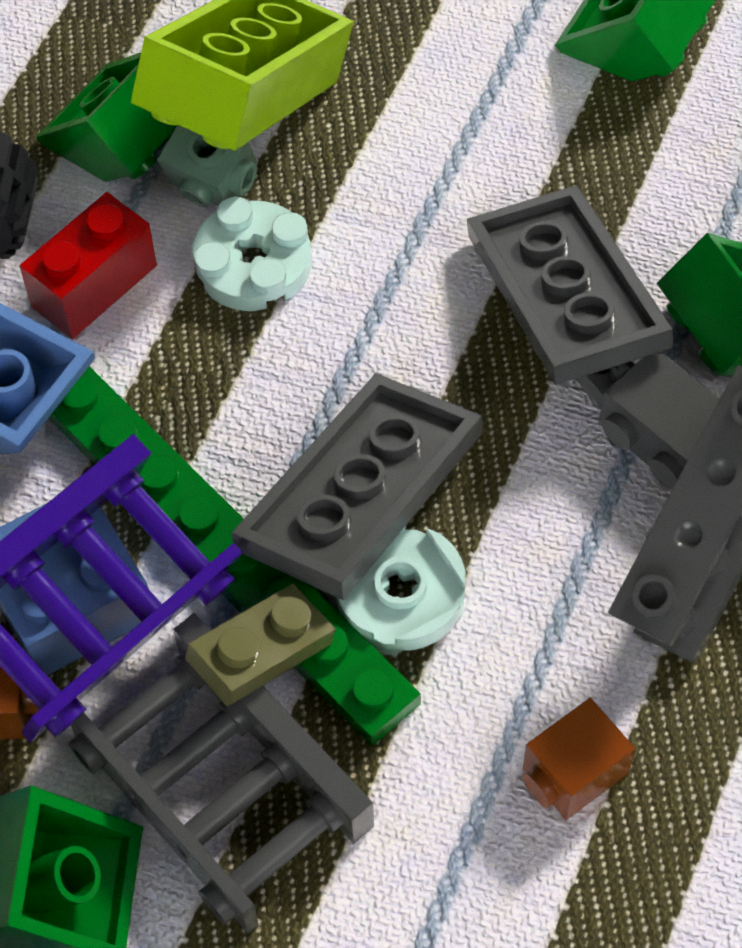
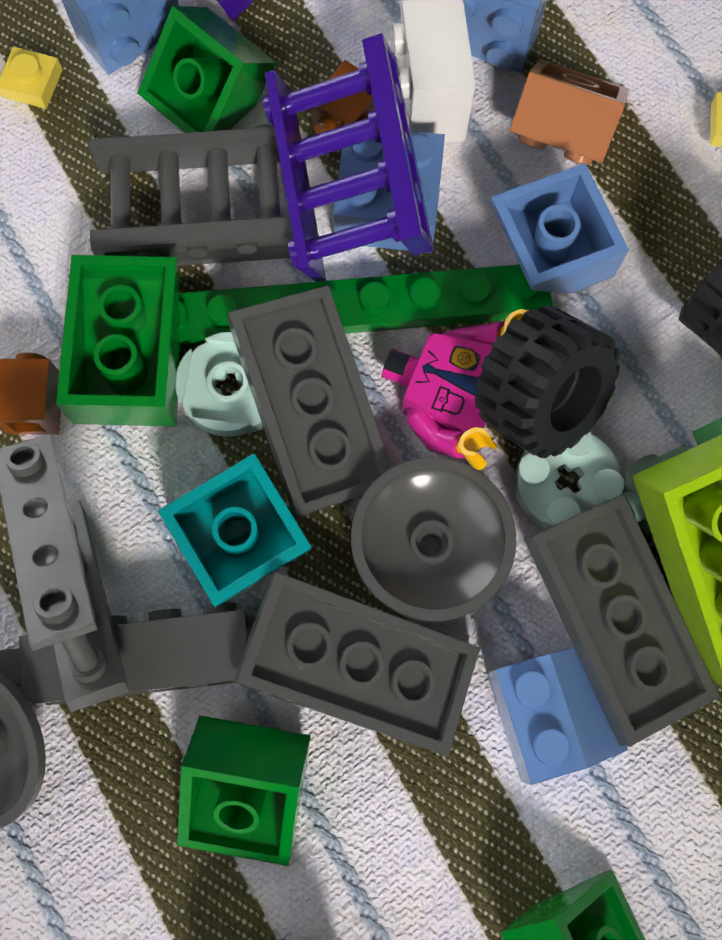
camera: 125 degrees right, 15 degrees up
red brick [19,192,157,340] -> none
olive plate [185,584,336,707] -> none
none -> green slope [56,255,180,427]
none -> teal slope [157,454,312,608]
none -> dark grey dish [351,458,517,622]
none -> dark pink torso [381,309,528,470]
none -> black tyre [475,306,620,458]
none -> medium blue slope [487,647,628,785]
none -> dark grey plate [524,494,720,747]

